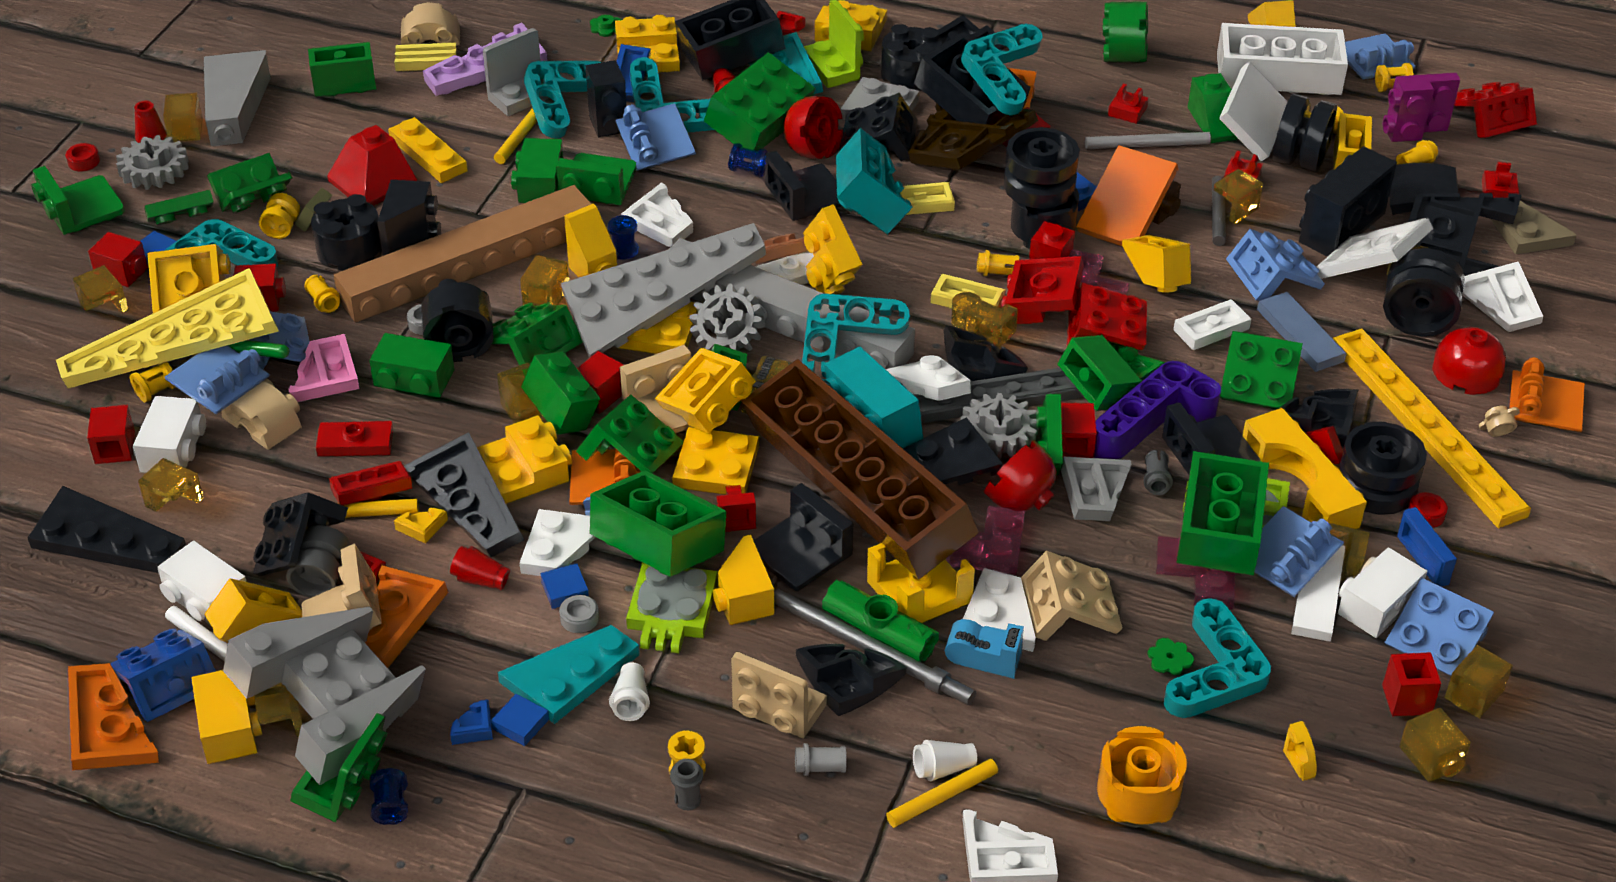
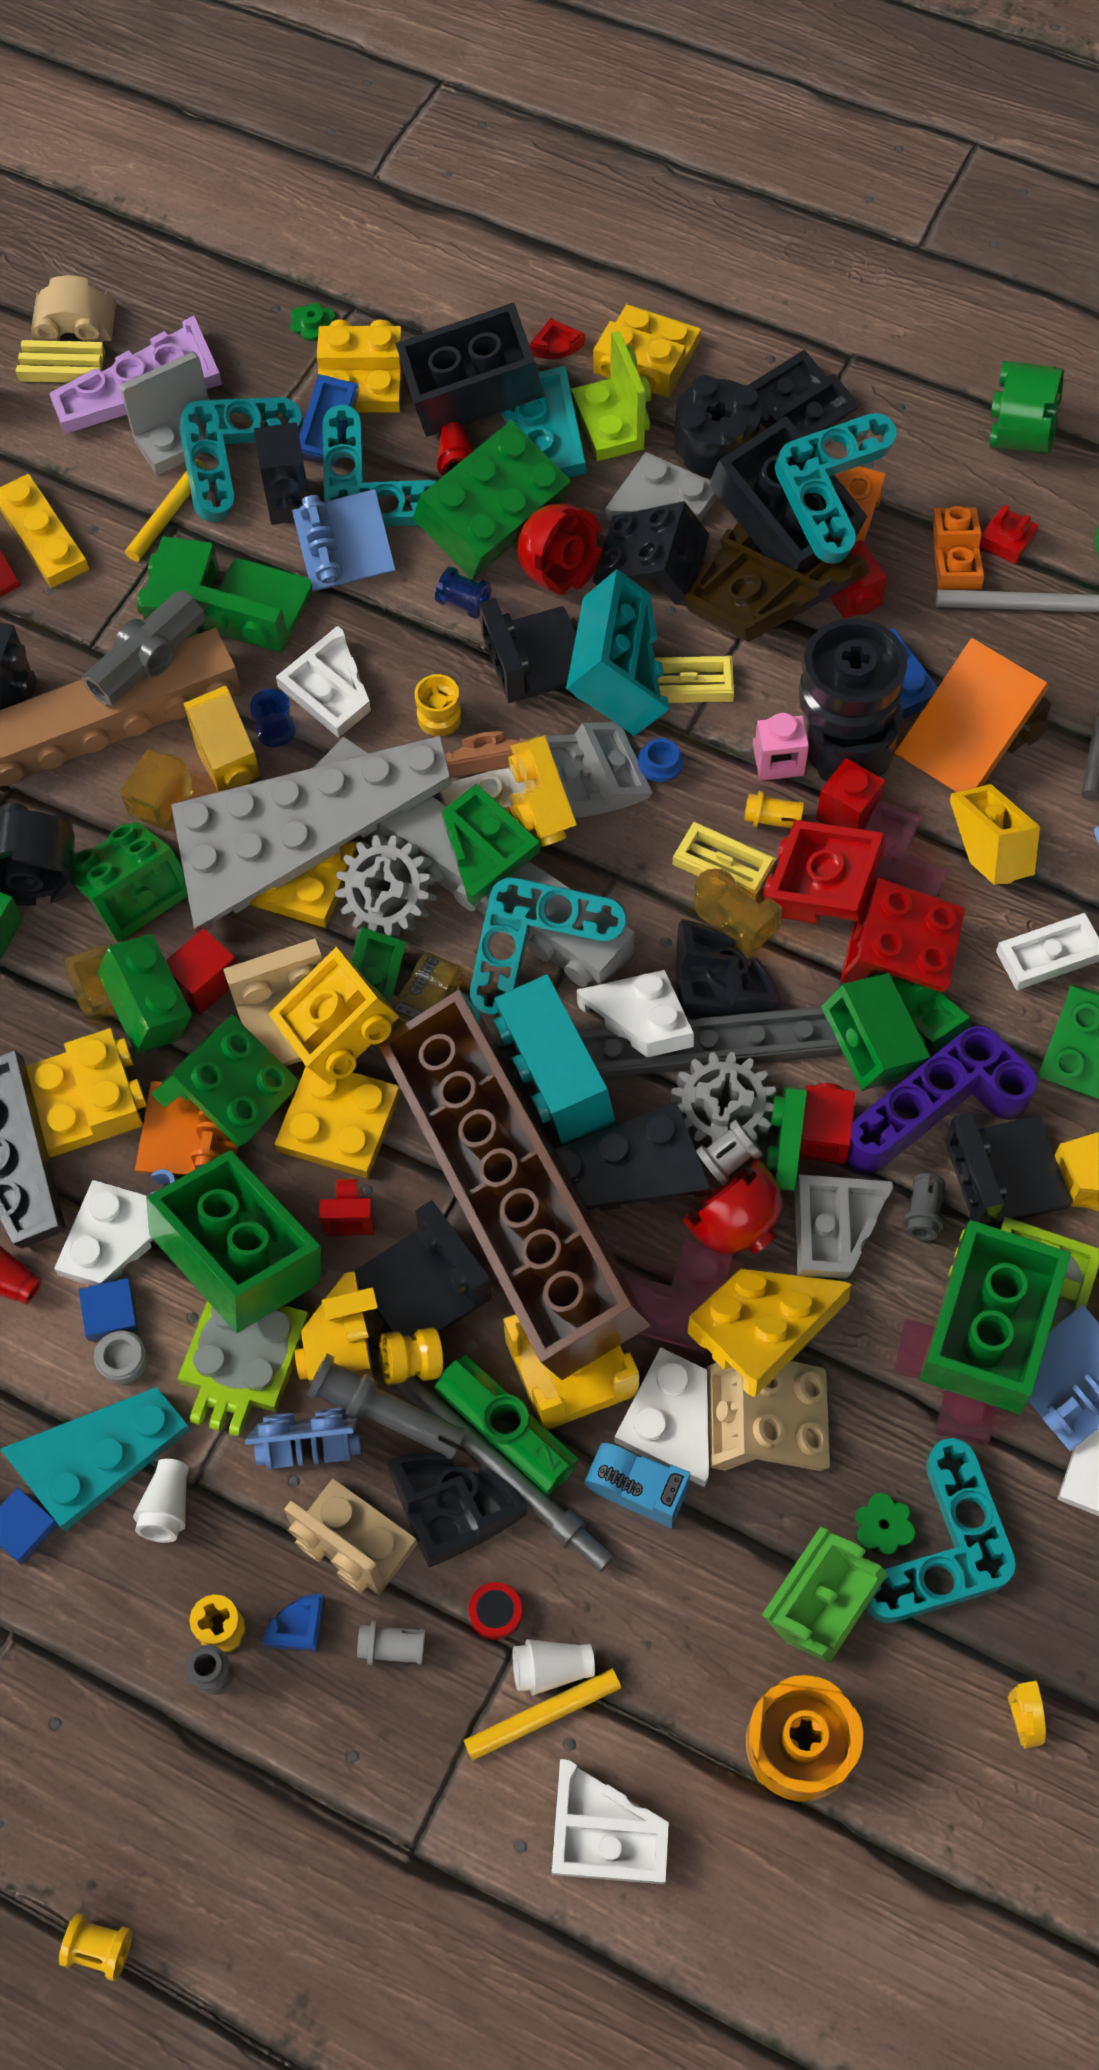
camera: 10 degrees right, 20 degrees up
none -> dark grey piece [81,590,206,706]
none -> medium blue hinge [245,1408,361,1470]
none -> blue tile [262,1594,326,1652]
none -> dark grey pin [306,1353,465,1460]
none -> yellow tile [321,1287,378,1342]
none -> yellow wheel [379,1327,443,1385]
none -> yellow wheel [415,674,461,737]
none -> green wing [441,783,540,906]
none -> tile [468,1582,523,1640]
none -> light grey slope [536,722,653,818]
none -> blue plate [638,738,683,782]
none -> yellow wing [687,1269,852,1397]
none -> light grey bush [696,1120,763,1186]
none -> bright pink brick [753,713,809,781]
none -> bright green hinge [762,1526,888,1664]
none -> orange slope [933,506,984,590]

